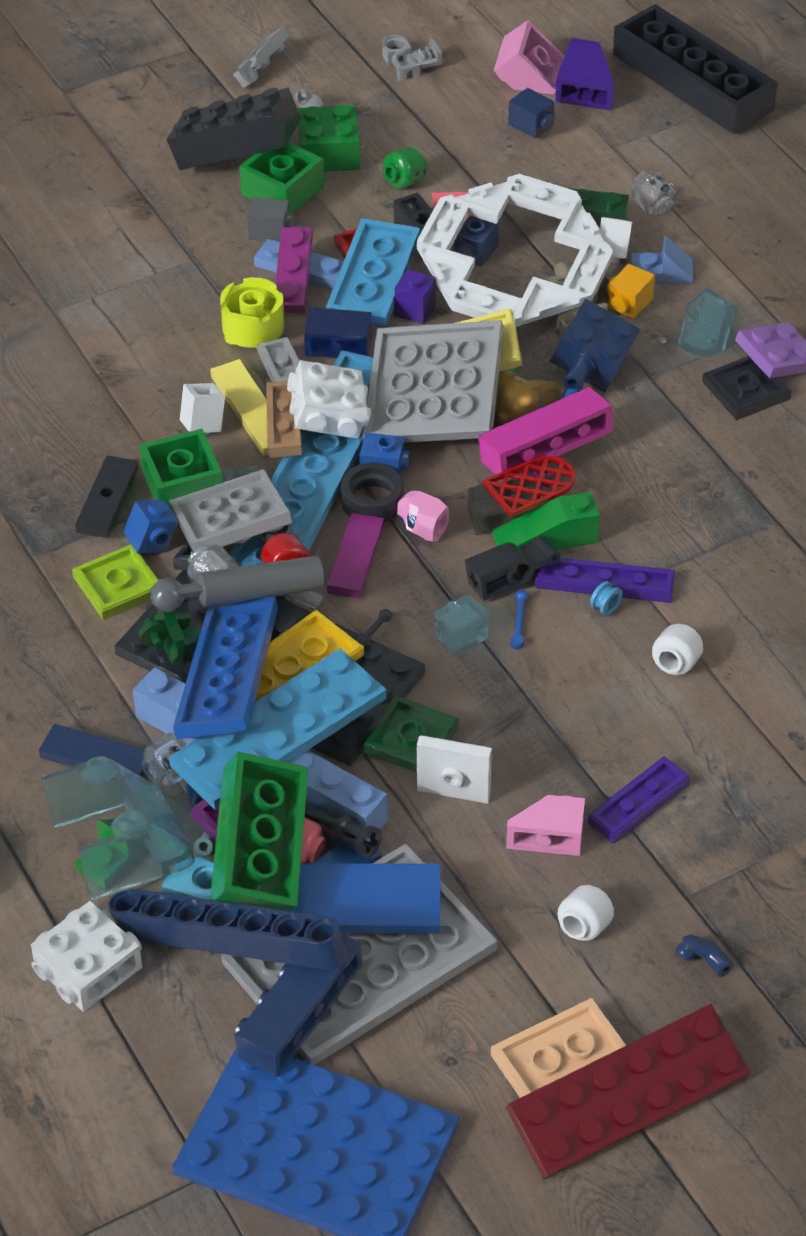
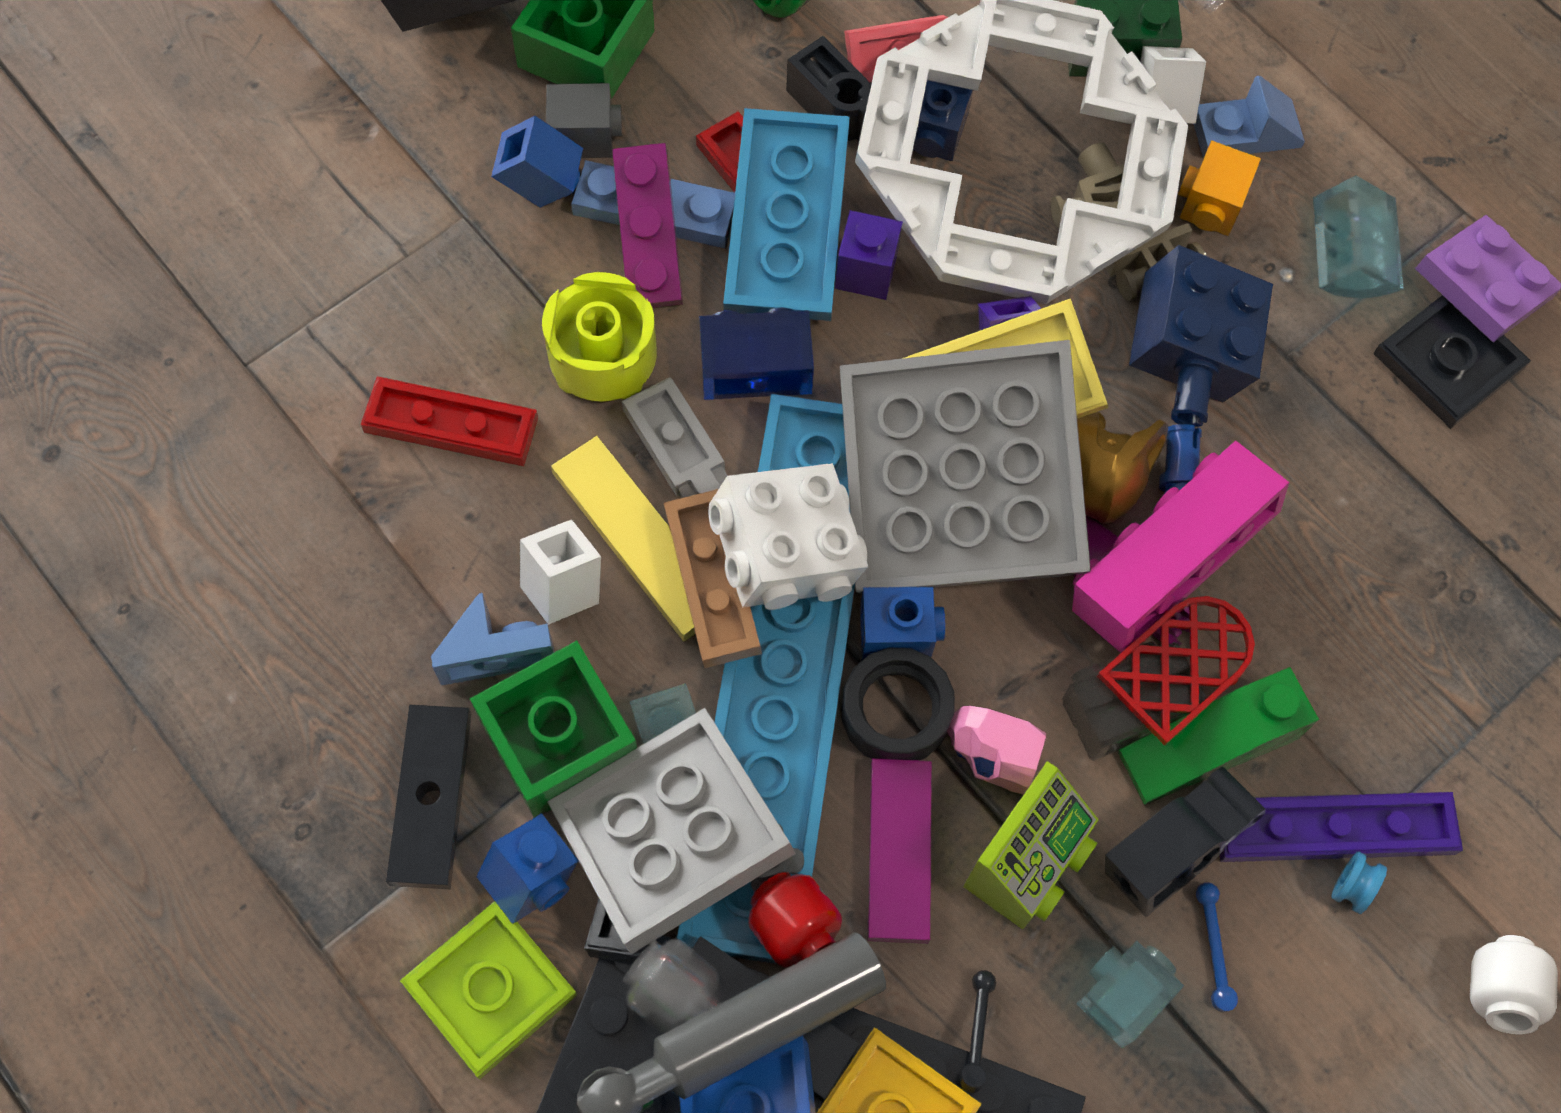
camera: 15 degrees left, 20 degrees up
none -> red tile [361,376,538,467]
none -> medium blue slope [431,593,554,686]
none -> blue brick [491,116,583,208]
none -> slope [963,761,1099,929]

